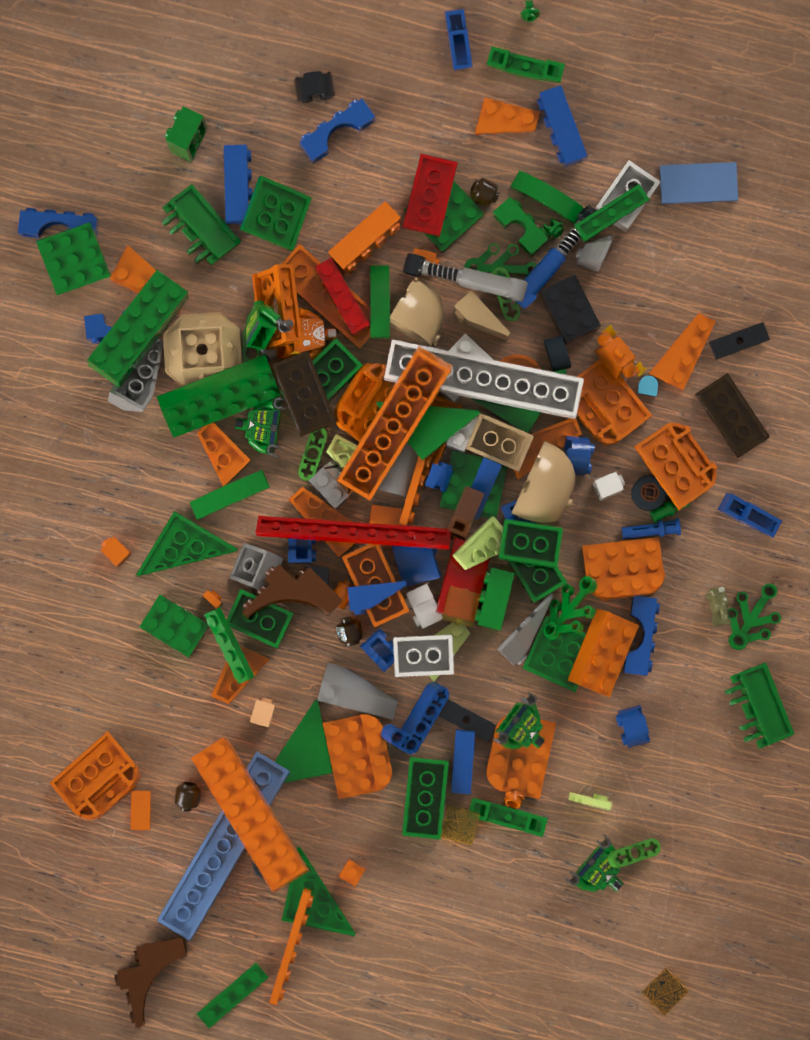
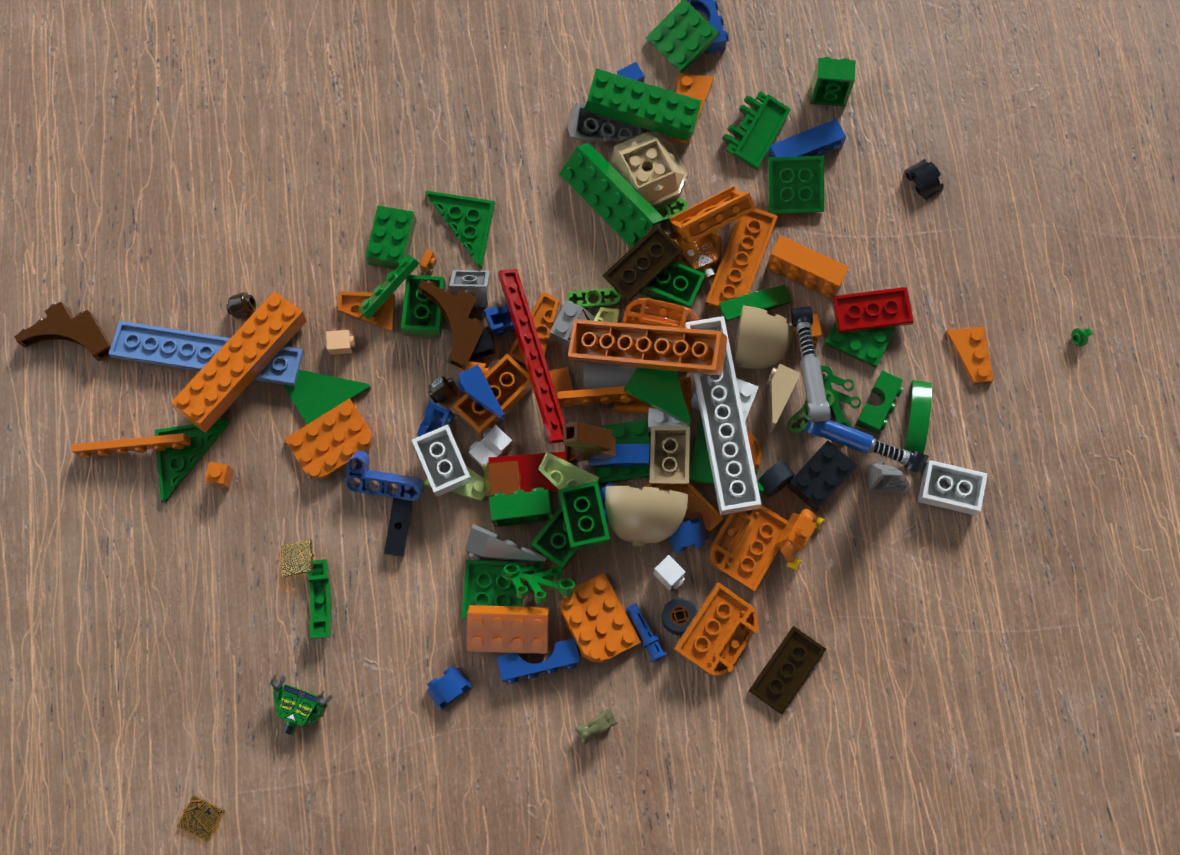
camera: 70 degrees right, 10 degrees down
orange plate [49,731,141,821] -> none
orange brick [100,537,132,567] -> none
orange tile [130,790,151,830] -> none
green slope [189,470,270,520] -> none
orange wing [197,423,251,486] -> none
green plate [197,962,269,1029] -> none
torso [235,398,287,458] -> none
green torso [246,301,294,362] -> none
blue arch [299,99,376,164] -> none
red brick [315,258,370,337] -> none
light grey wedge [317,663,398,720] -> none
blue slope [392,546,441,587] -> none
green brick [402,757,449,840] -> none
blue cylinder [425,462,454,493] -> none
blue slope [444,8,472,70] -> none
blue slope [451,730,475,794] -> none
dark brown head [470,178,500,206] -> none
orange plate [486,716,556,799] -> none
green slope [487,46,565,83] -> none
torso [493,692,545,749] -> none
orange plate [504,791,524,809] -> none
blue brick [537,85,587,168] -> none
green plate [543,218,564,239] -> none
yellowish green wing [568,792,612,810] -> none
green plate [574,184,650,243] -> none
bright green beam [608,838,661,868] -> none
medium azure tile [637,376,658,397] -> none
orange wing [648,313,716,391] -> none
green pin [649,501,690,522] -> none
medium blue tile [659,162,738,204] -> none
black tile [709,322,770,360] -> none
blue slope [718,493,782,538] -> none
green hinge [724,662,795,749] -> none
green plant [727,583,781,650] -> none

